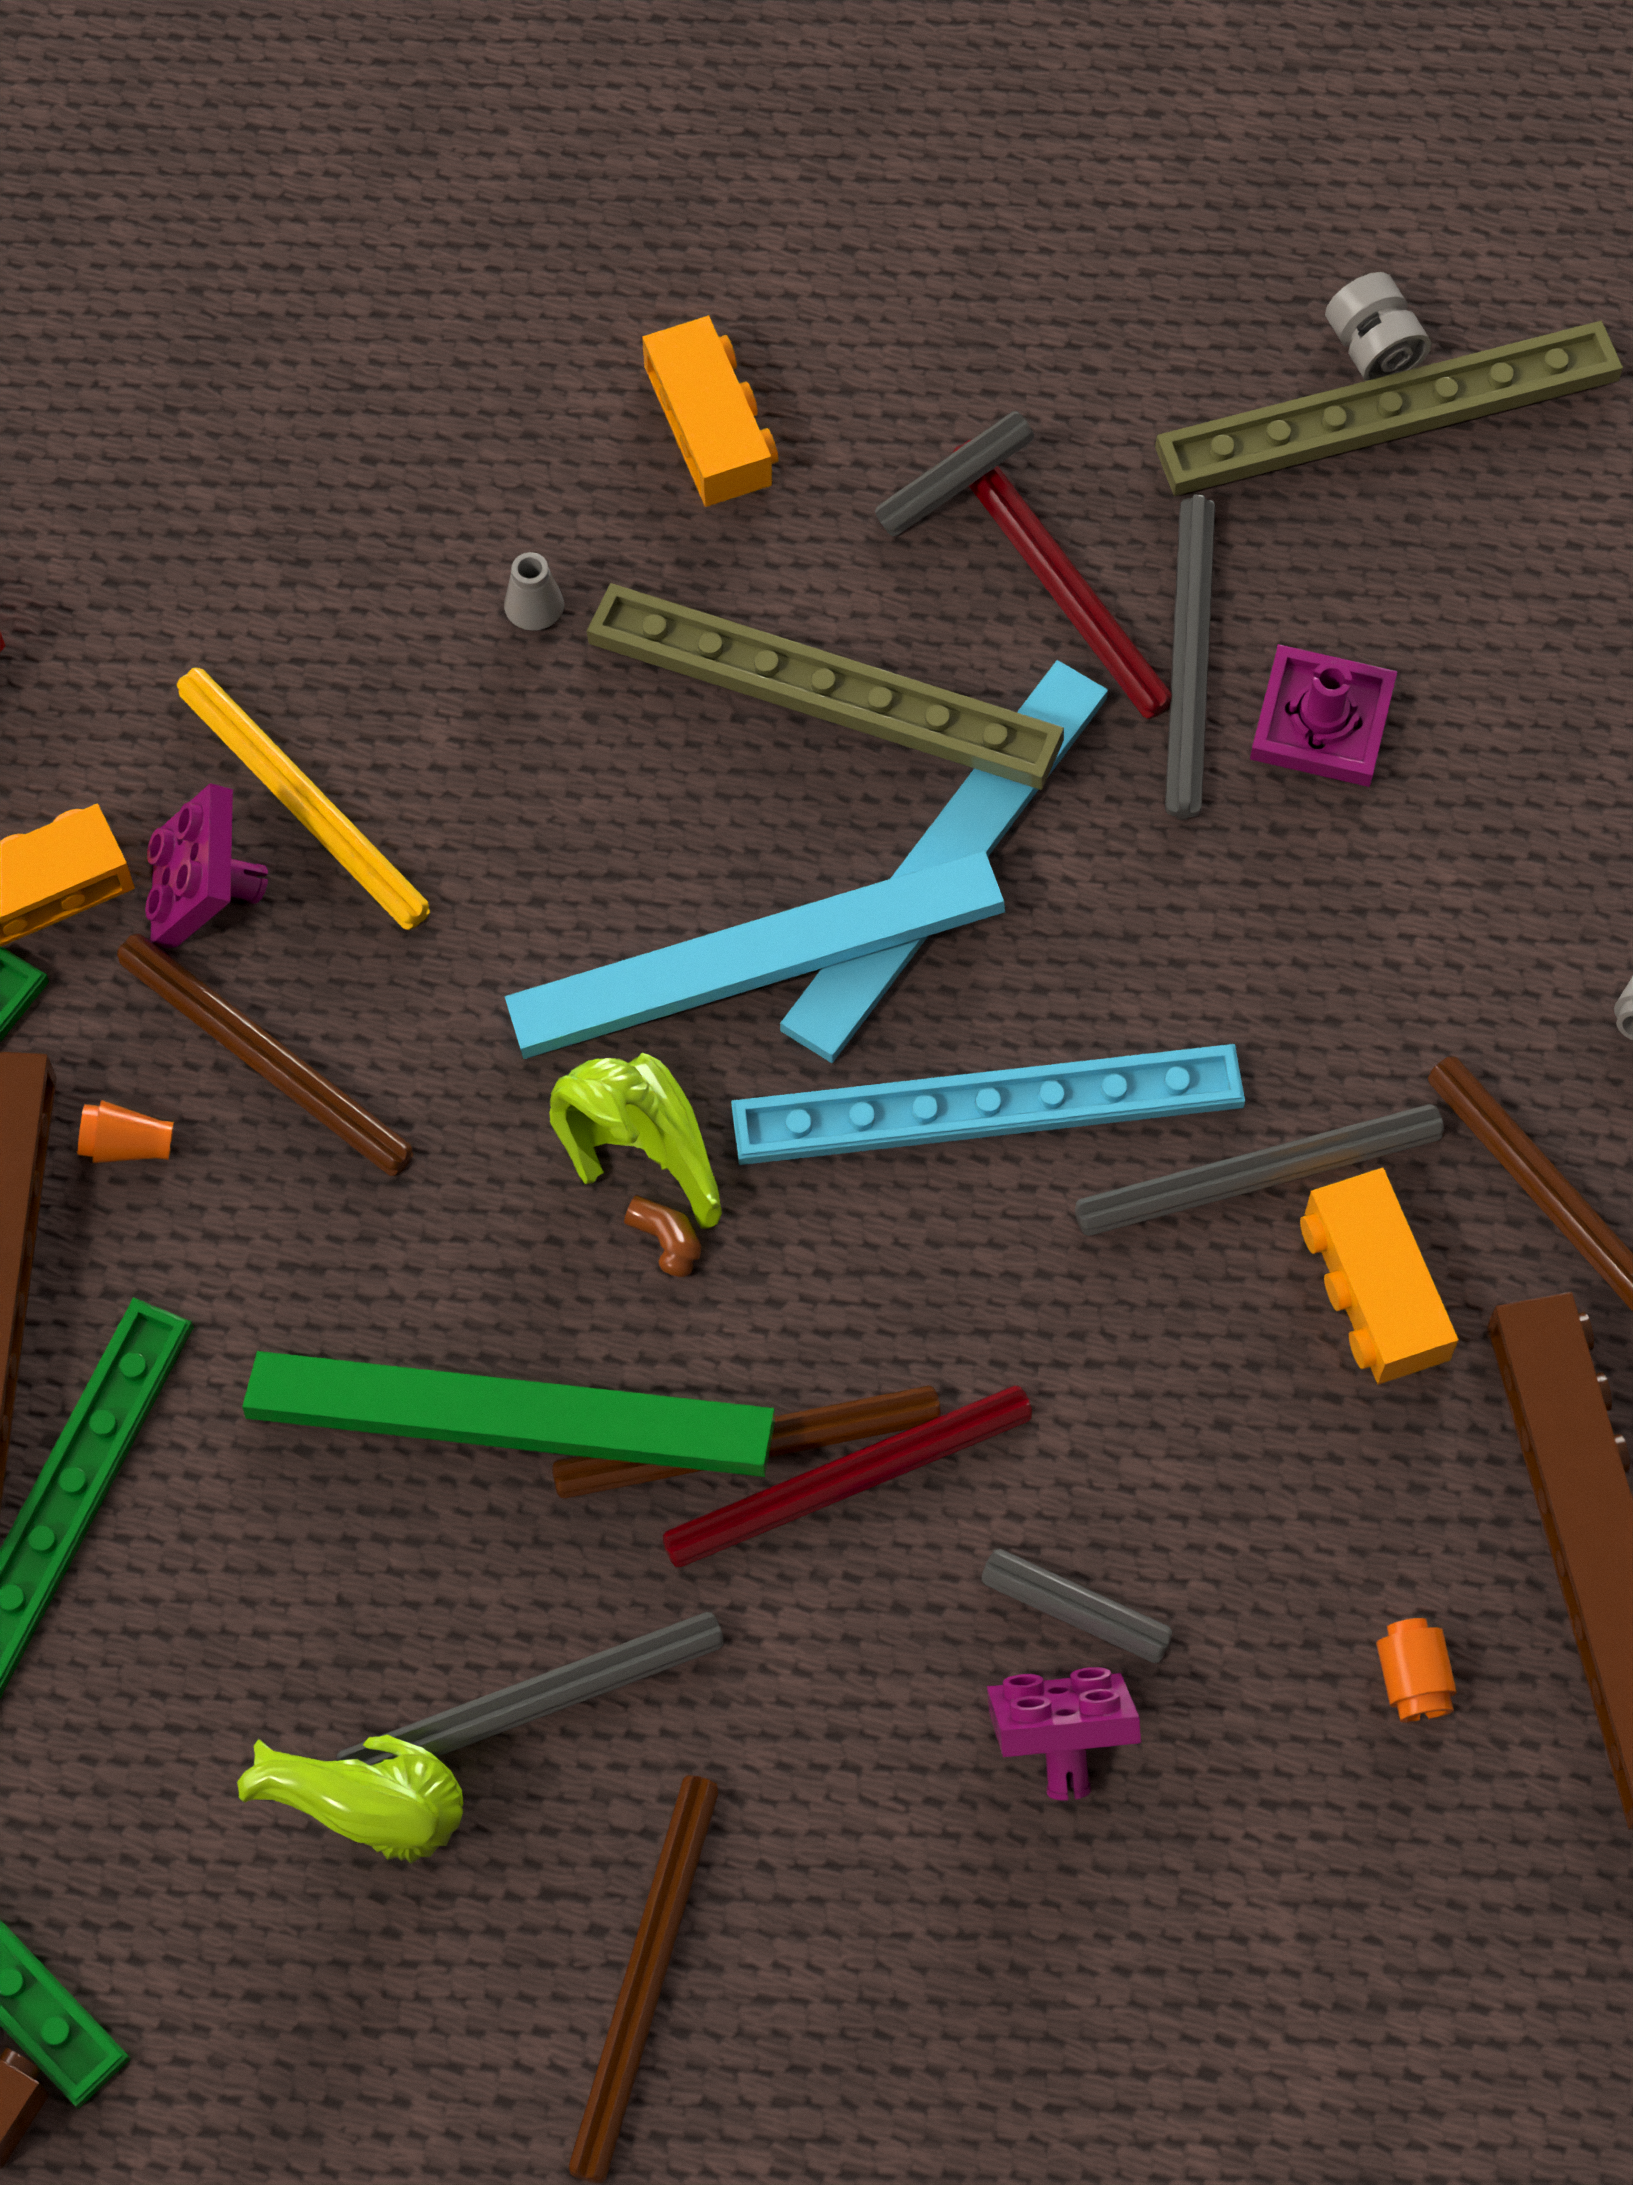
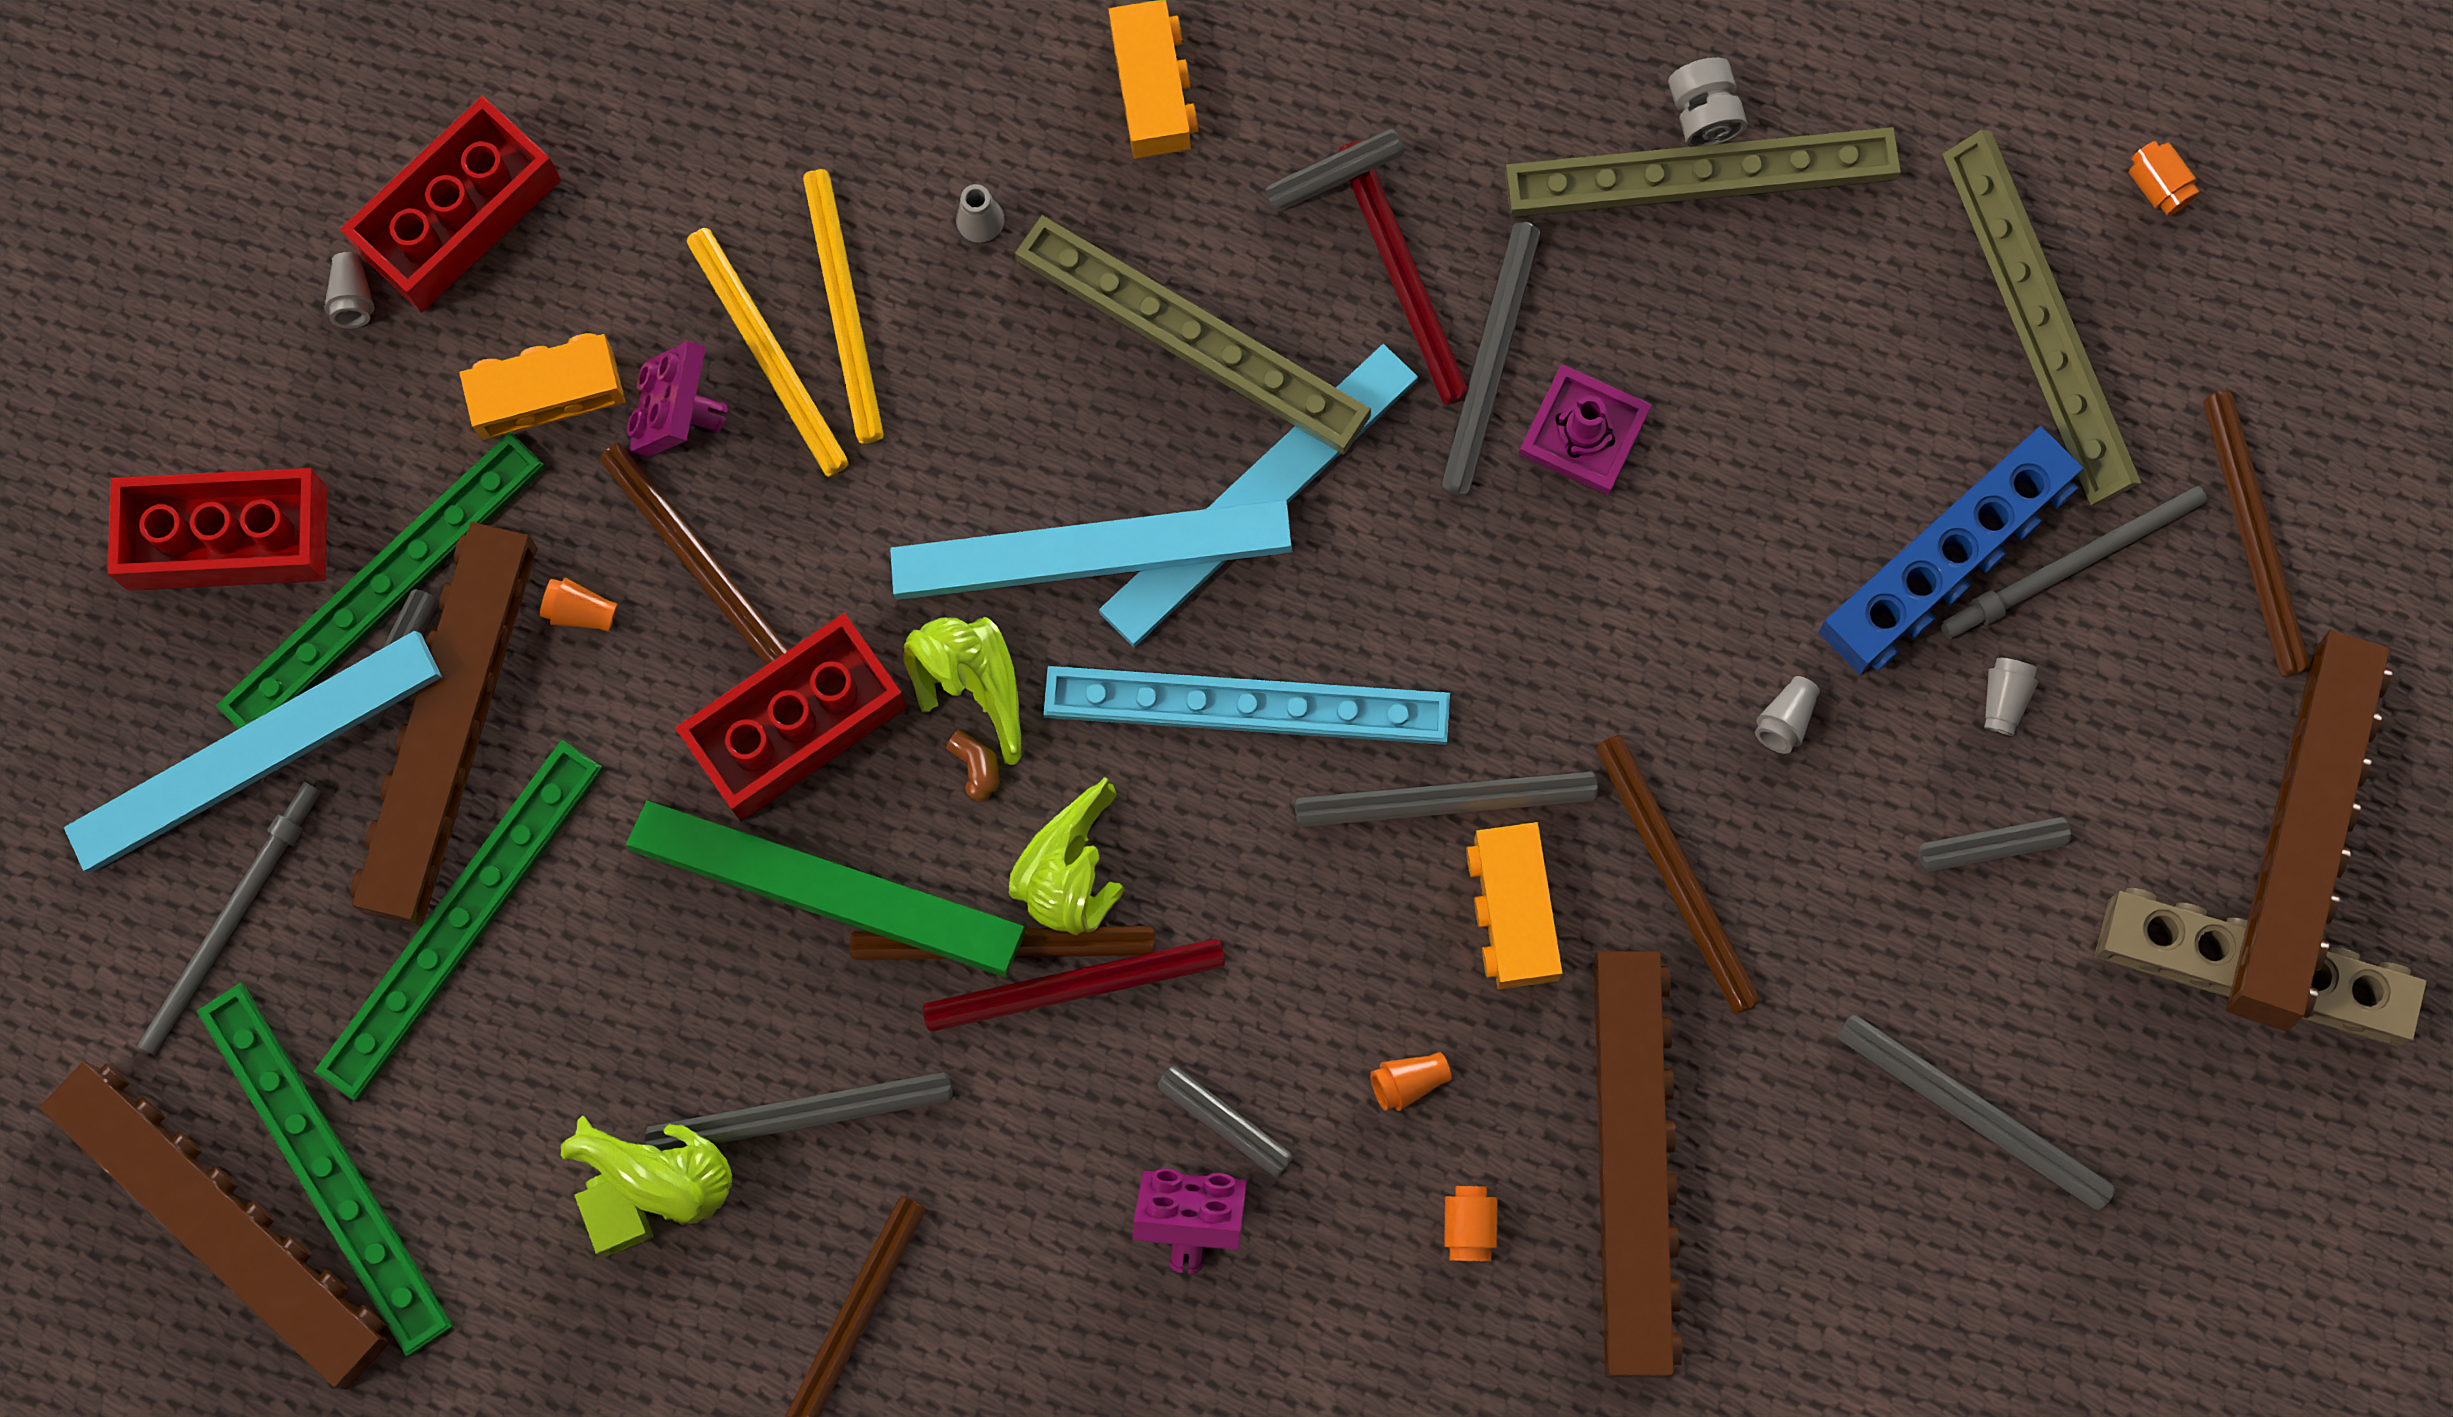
camera: 15 degrees right, 10 degrees up
none -> lime brick [574,1174,654,1258]
none -> red brick [675,612,908,822]
none -> yellow axle [803,169,884,444]
none -> lime hair [1009,777,1125,935]
none -> orange cone [1370,1052,1452,1111]

